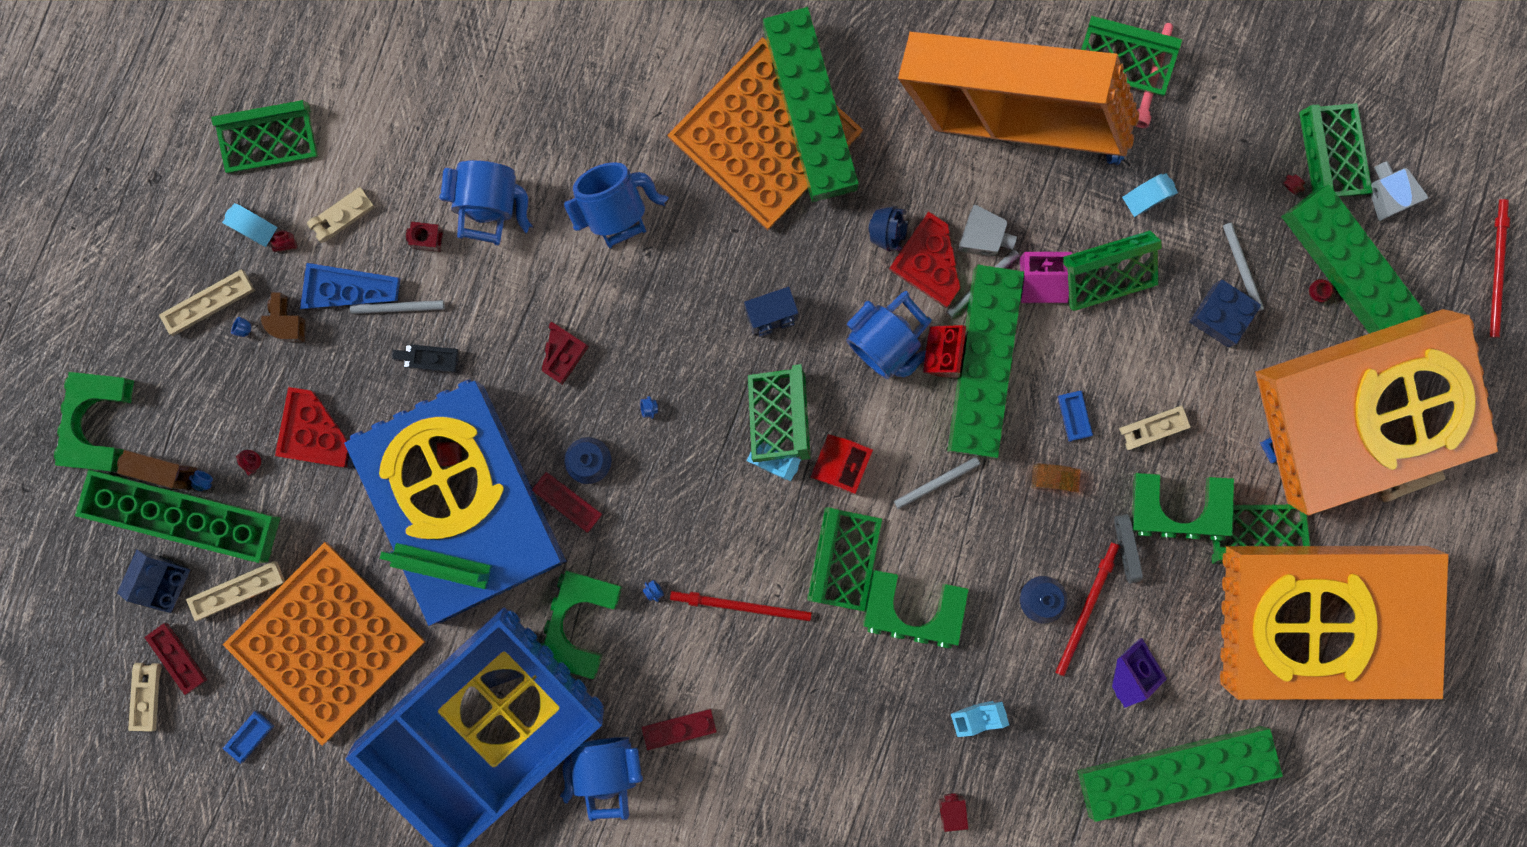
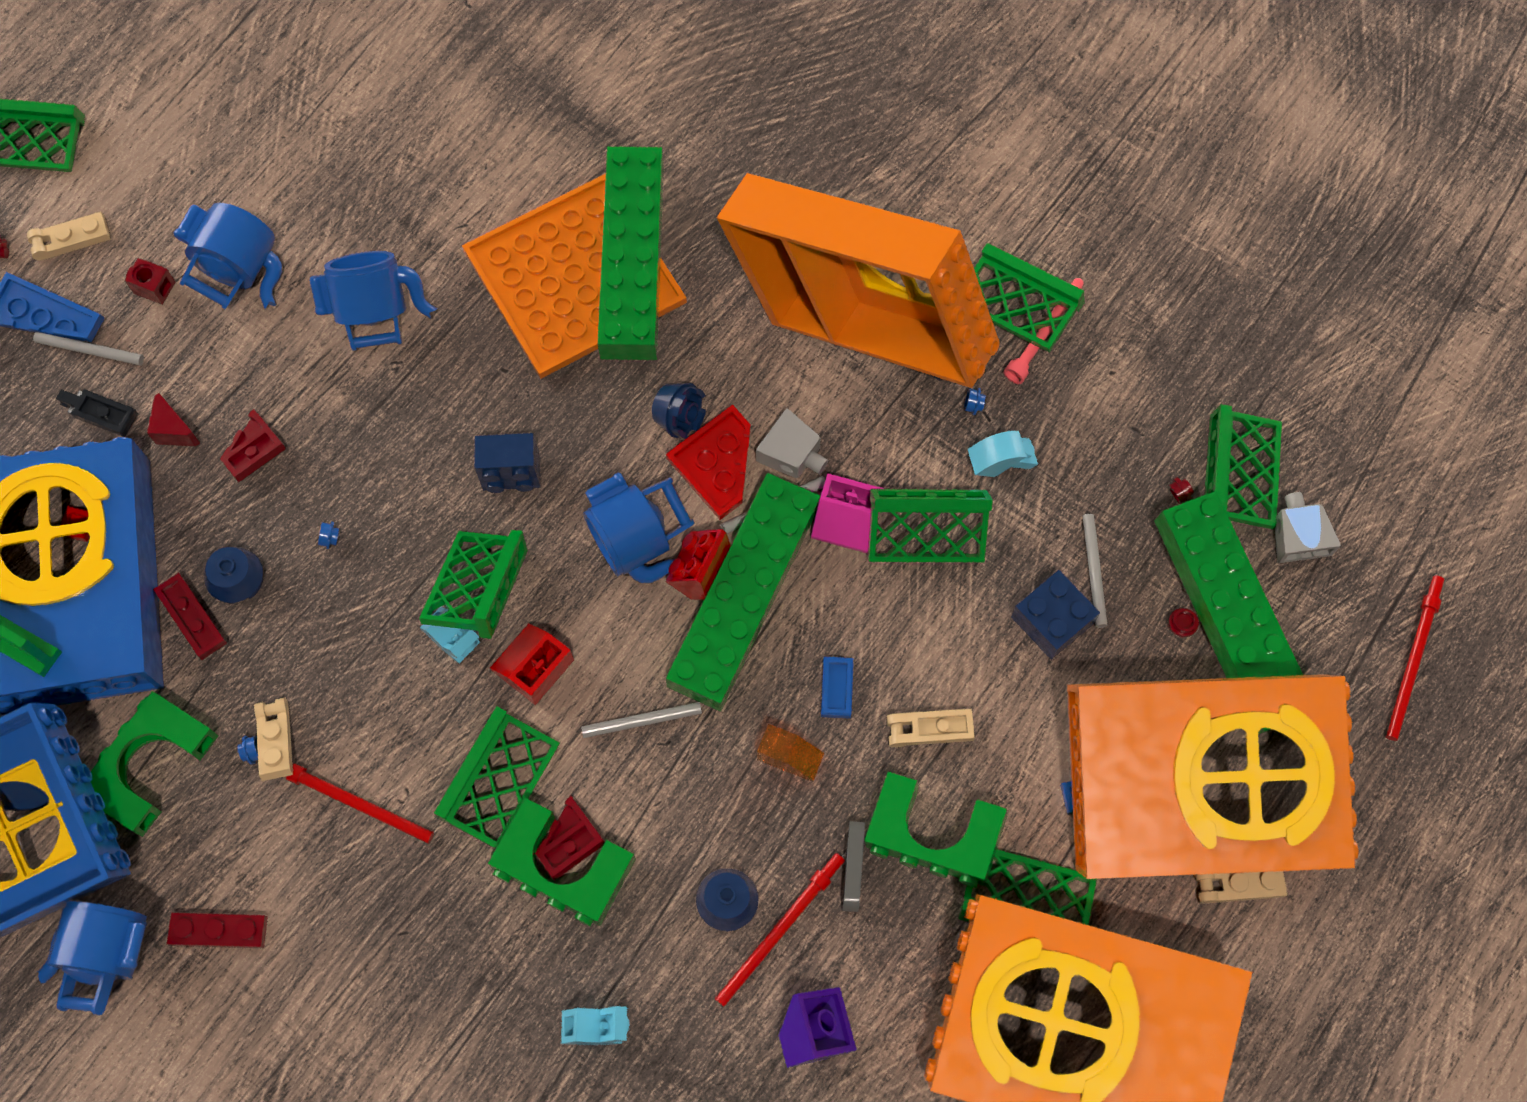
camera: 15 degrees right, 15 degrees down
none -> dark red slope [147,393,200,447]
none -> tan plate [254,698,293,781]
none -> dark red wing [535,796,605,881]

